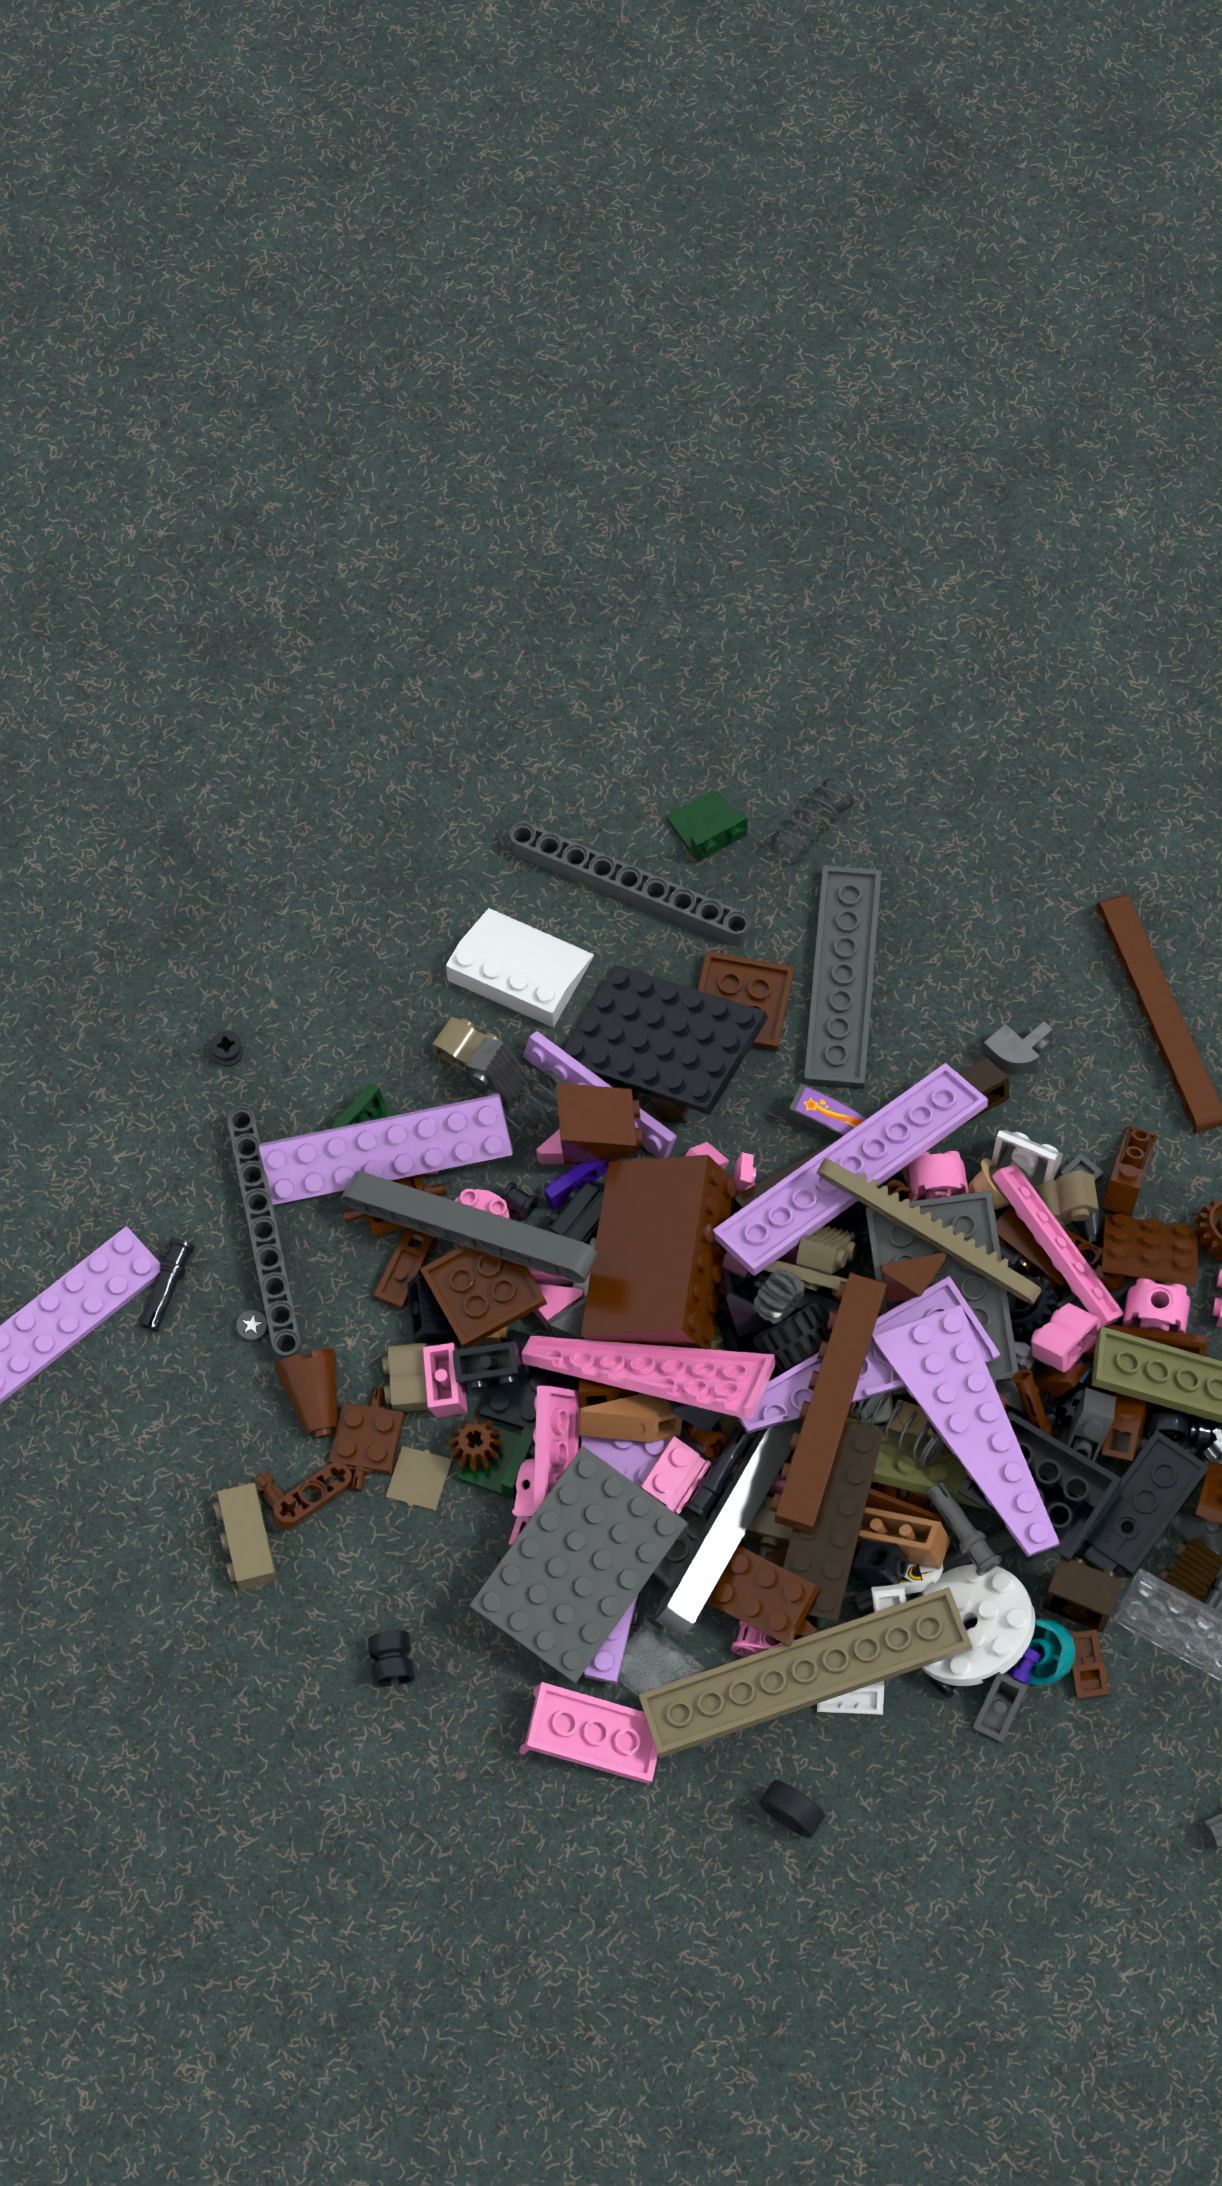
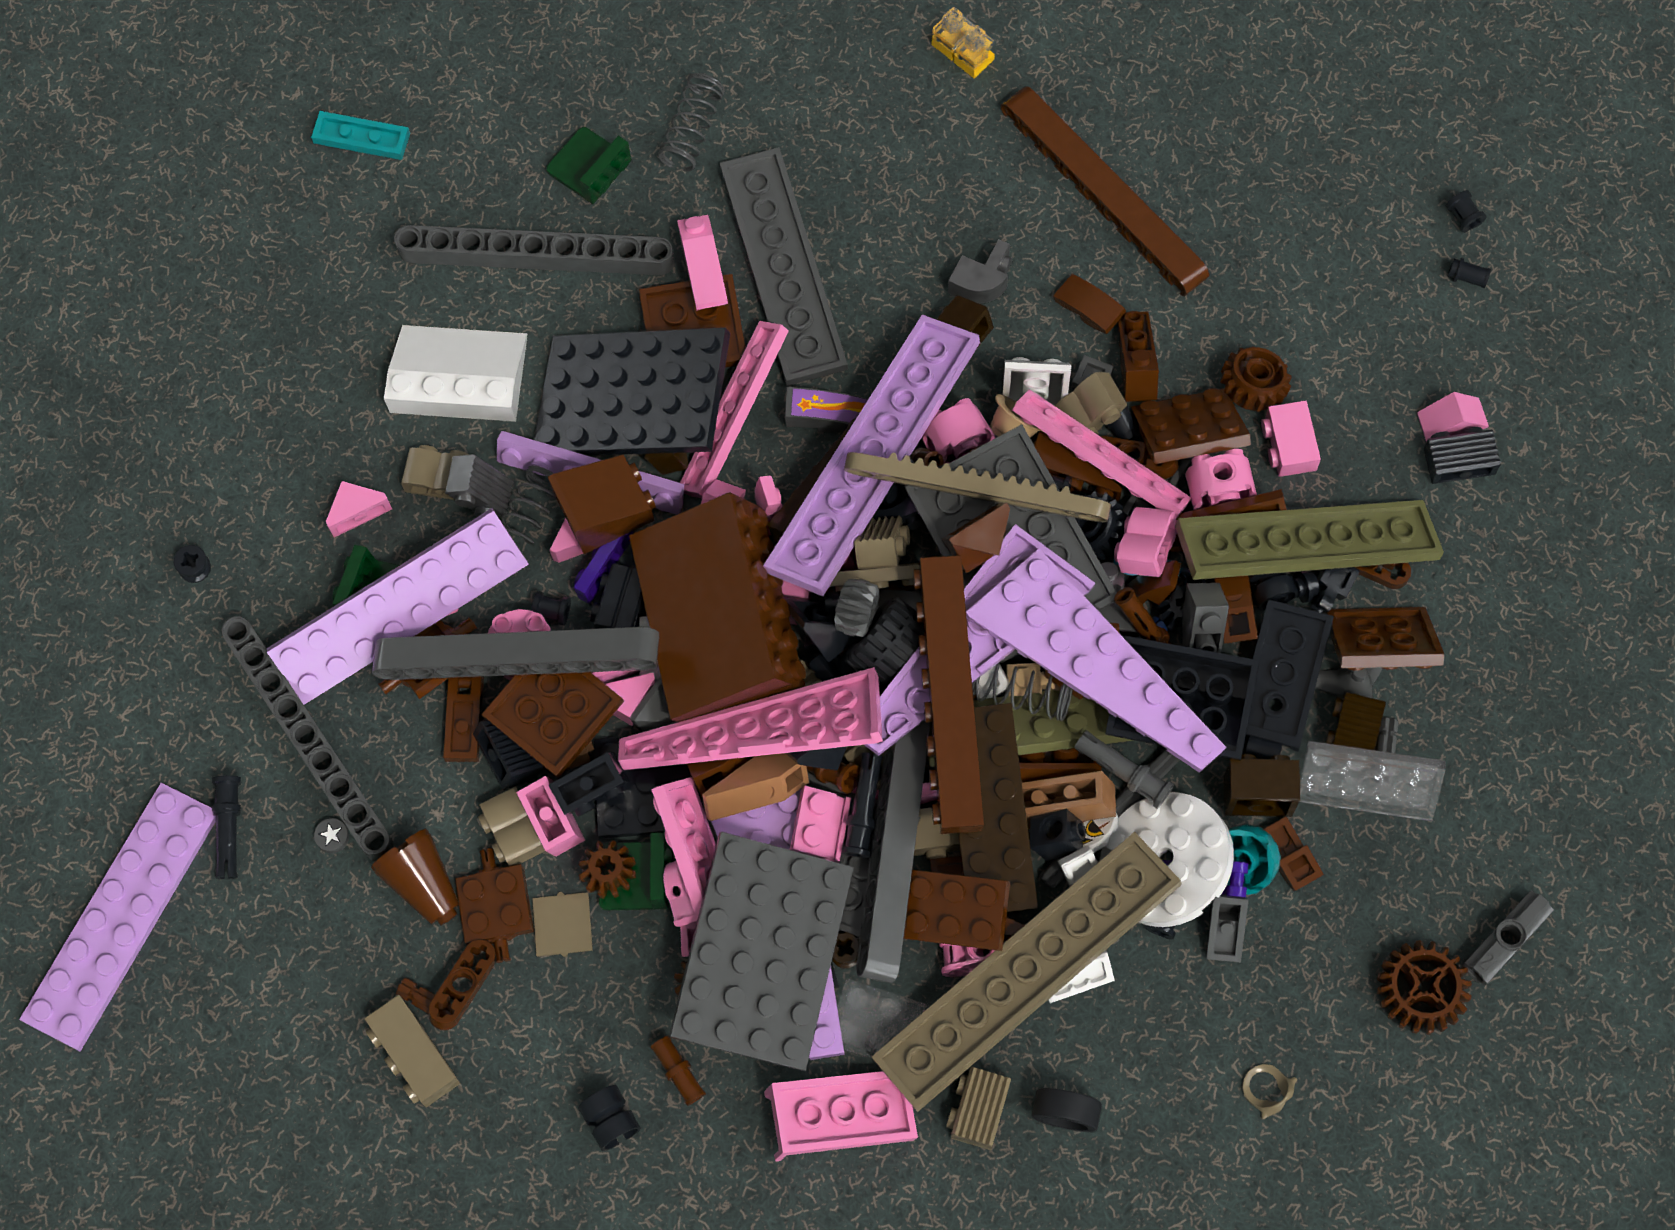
camera: 20 degrees left, 5 degrees up
none -> teal plate [311,111,410,160]
none -> bright pink slope [326,481,392,537]
none -> reddish brown pin [650,1035,706,1106]
none -> bright pink slope [677,215,728,310]
none -> bright pink plate [680,321,789,498]
none -> dark brown bush [832,932,859,969]
none -> clear hips [931,7,995,79]
none -> dark tan brick [946,1067,1011,1150]
none -> reddish brown slope [1053,274,1126,334]
none -> dark tan piece [1242,1064,1297,1119]
none -> reddish brown gear [1376,940,1472,1035]

